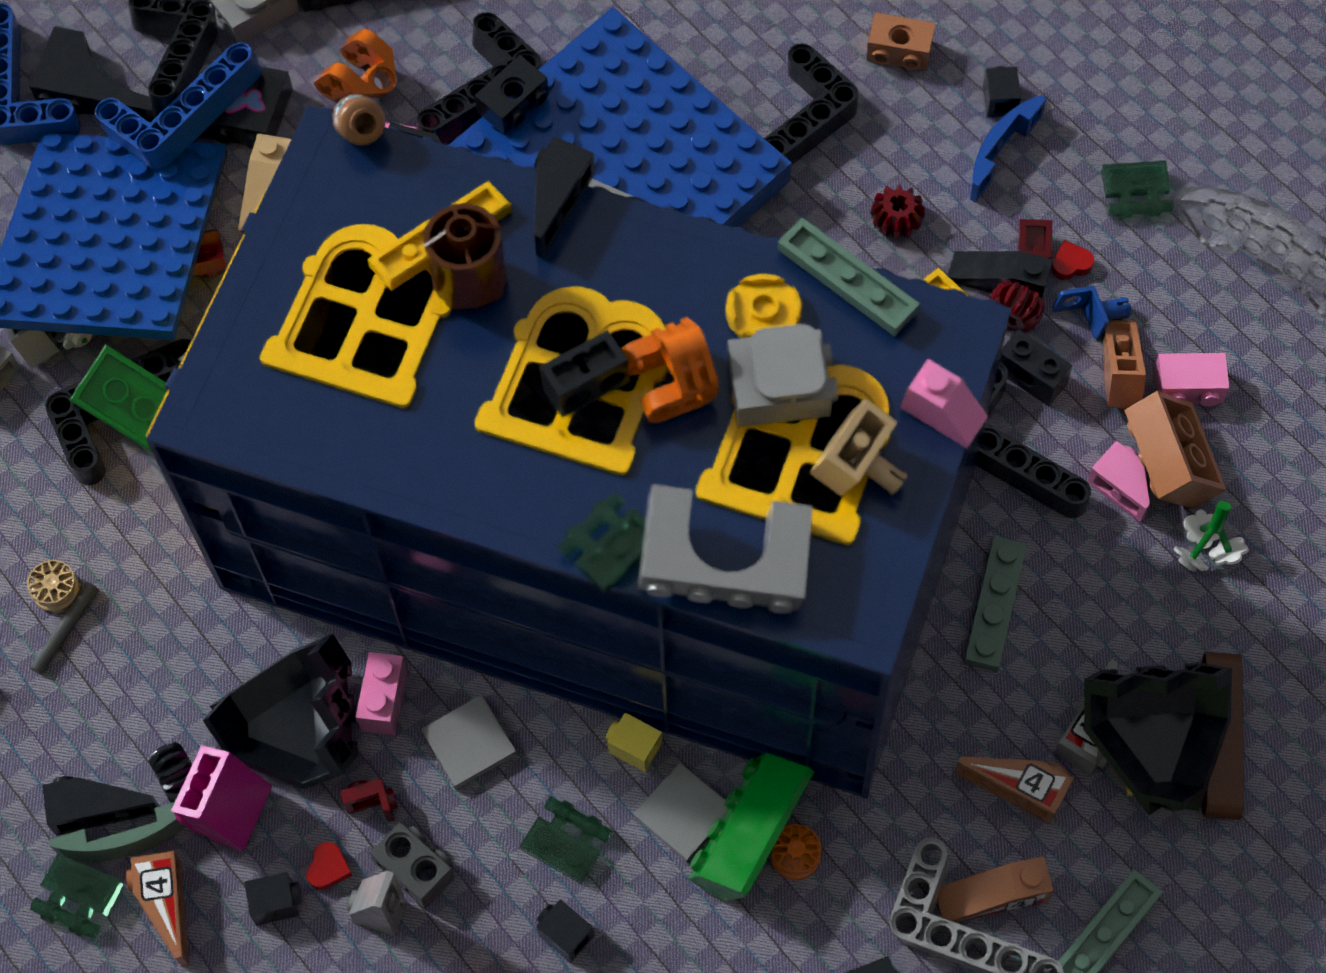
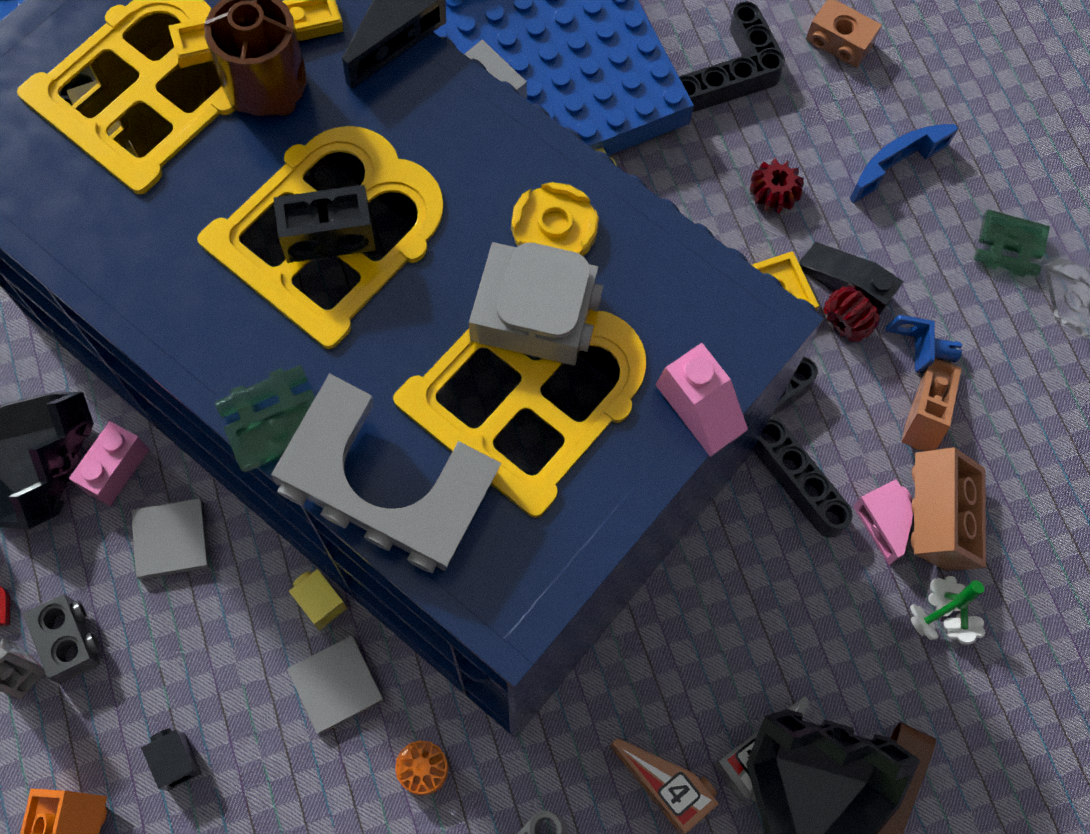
camera: 15 degrees right, 5 degrees up
dark red bracket [340,778,398,822] -> none
clear green plate [520,796,612,885] -> none
orange piece [621,317,718,423] -> none
green slope [688,753,815,902] -> none
sand green plate [777,217,920,337] -> none
tan brick [809,399,907,496] -> none
sand green plate [964,536,1027,672] -> none
black brick [983,66,1021,117] -> none
black brick [999,329,1073,407] -> none
dark red bracket [1018,219,1053,259] -> none
red tile [1052,240,1094,280] -> none
bright pink brick [1153,353,1229,407] -> none

